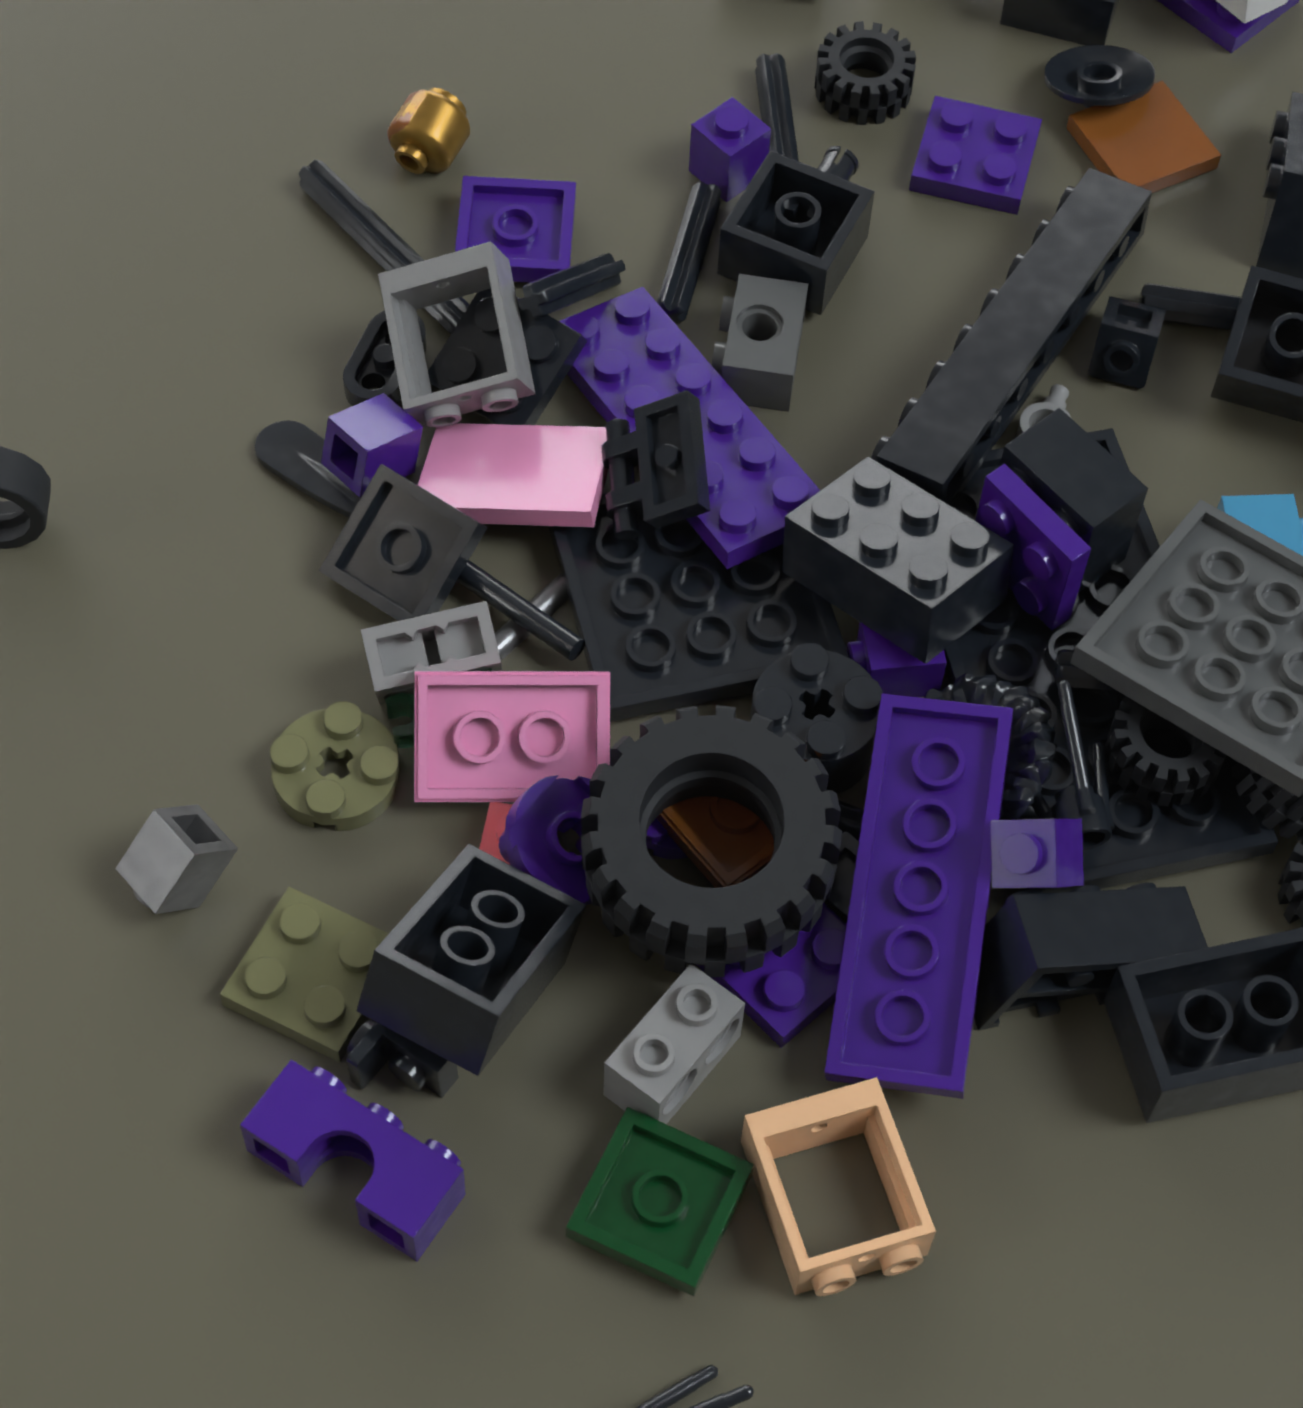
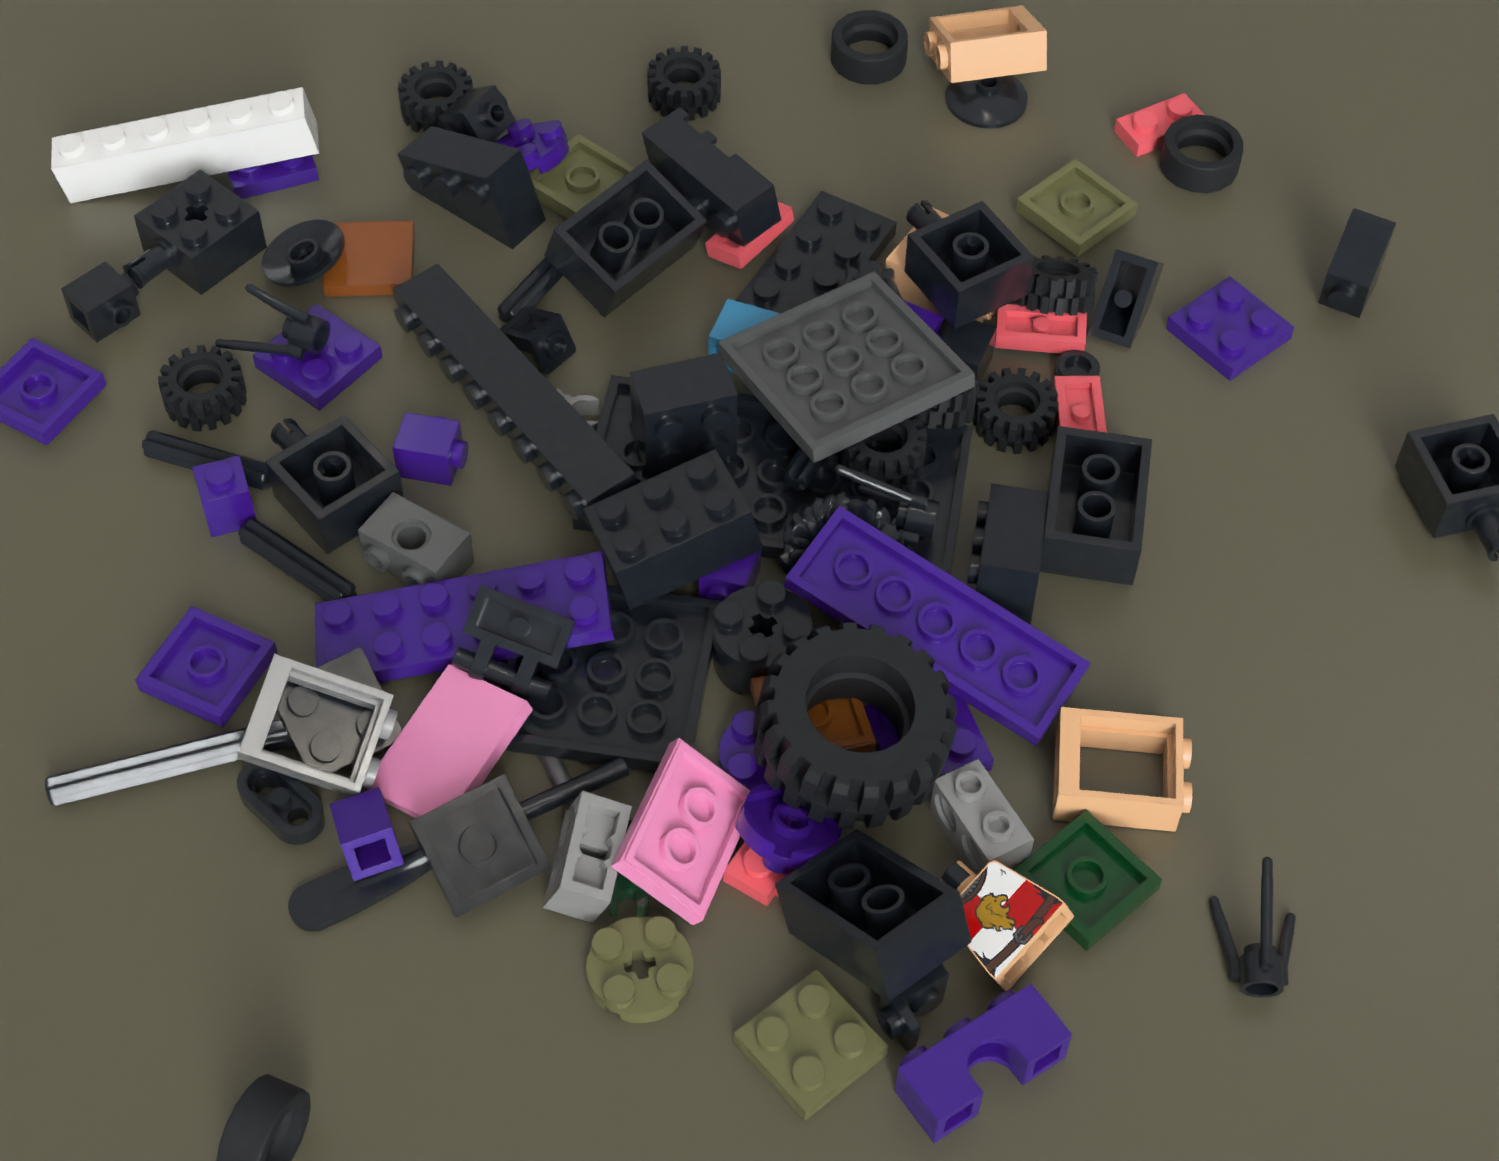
camera: 65 degrees left, 5 degrees down
flat silver brick [115,804,238,914] -> none
pearl gold head [387,88,471,174] -> none
black axle [518,253,626,318] -> none
dark purple plate [975,464,1091,631] -> none
dark purple brick [990,819,1084,888] -> none
none -> black plant [215,284,330,360]
none -> dark purple brick [392,412,468,486]
none -> torso [940,860,1075,991]

